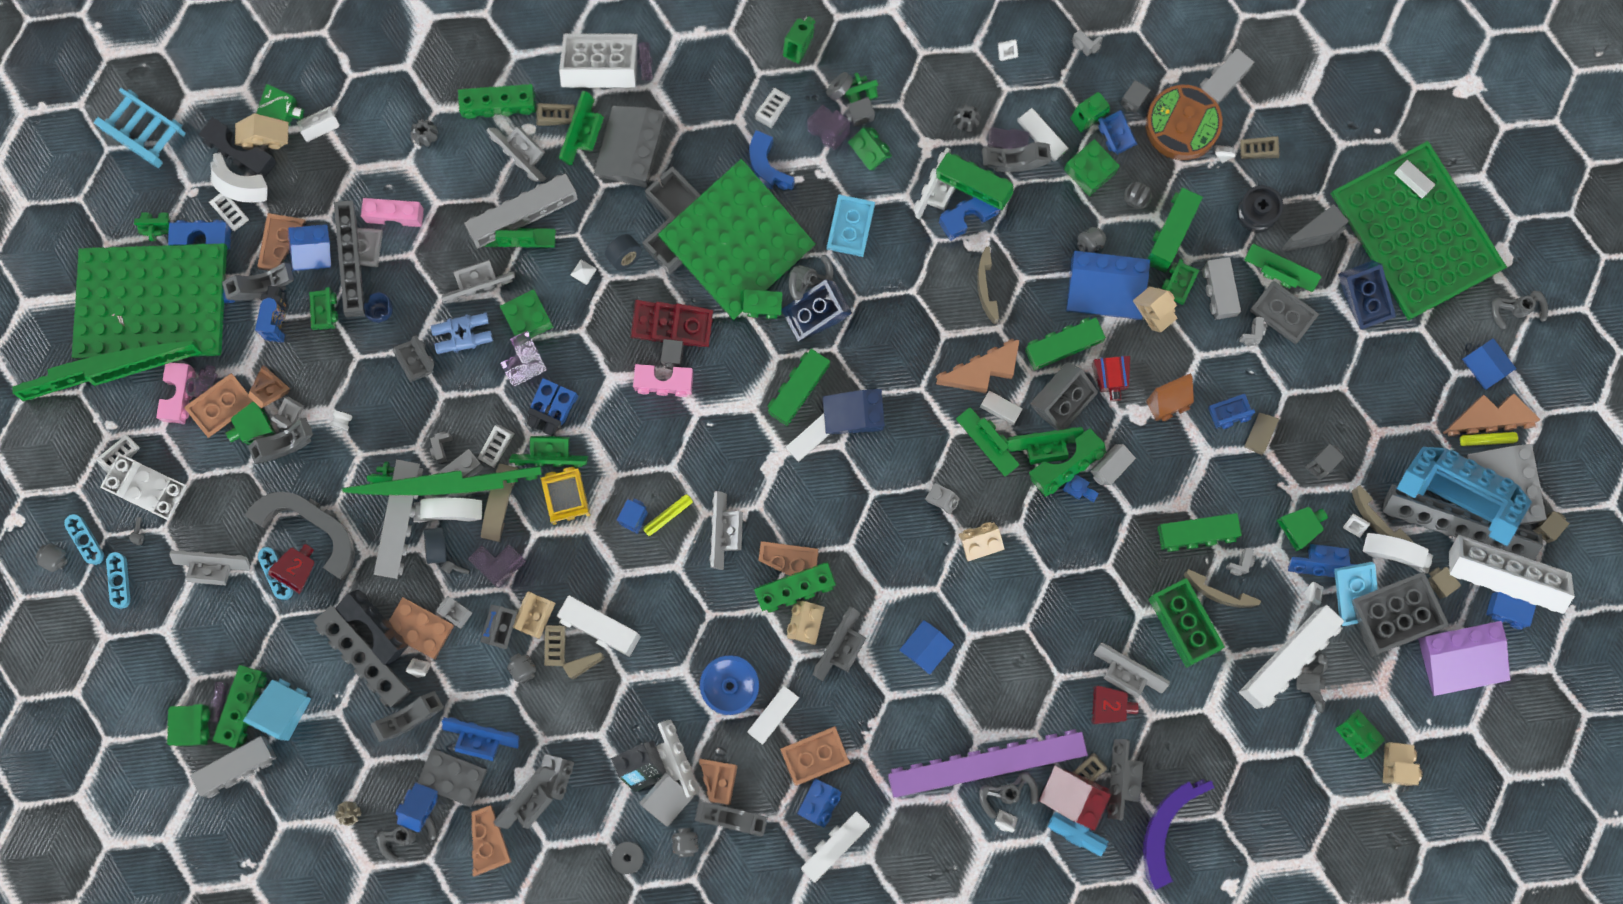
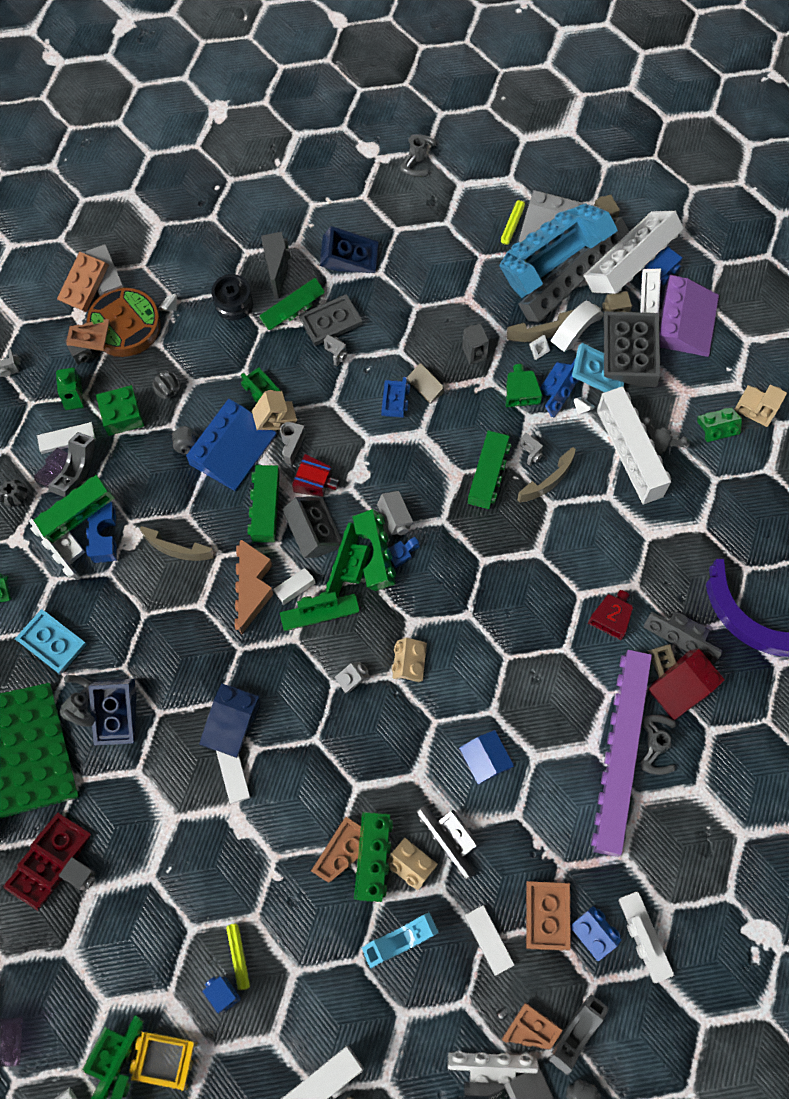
camera: 65 degrees left, 10 degrees down
blue hips [527,378,579,437] -> none
bright pink arch [633,364,693,397] -> none
blue dish [700,656,759,715] -> none
light grey bracket [710,491,743,570] -> none
green bracket [743,290,783,319] -> none
green brick [767,349,830,426] -> none
white slope [995,810,1018,832] -> none
dark azure piece [1047,812,1109,857] -> none
light grey bracket [1094,643,1170,698] -> none
blue bracket [1098,110,1138,154] -> none
dark orange slope [1146,373,1194,422] -> none
green brick [1147,187,1203,273] -> none
green brick [1148,578,1225,668] -> none
light grey brick [1202,257,1241,320] -> none
dark tan slope [1240,136,1279,159] -> none
green plate [1330,141,1507,321] -> none
white slope [1394,160,1435,198] -> none
nougat slope [1443,394,1541,437] -> none
blue slope [1462,338,1516,390] -> none
none -> nougat plate [57,252,109,312]
none -> nougat wing [67,319,109,351]
none -> light grey plate [280,422,306,465]
none -> medium azure arch [361,913,439,968]
none -> white tile [640,269,661,313]

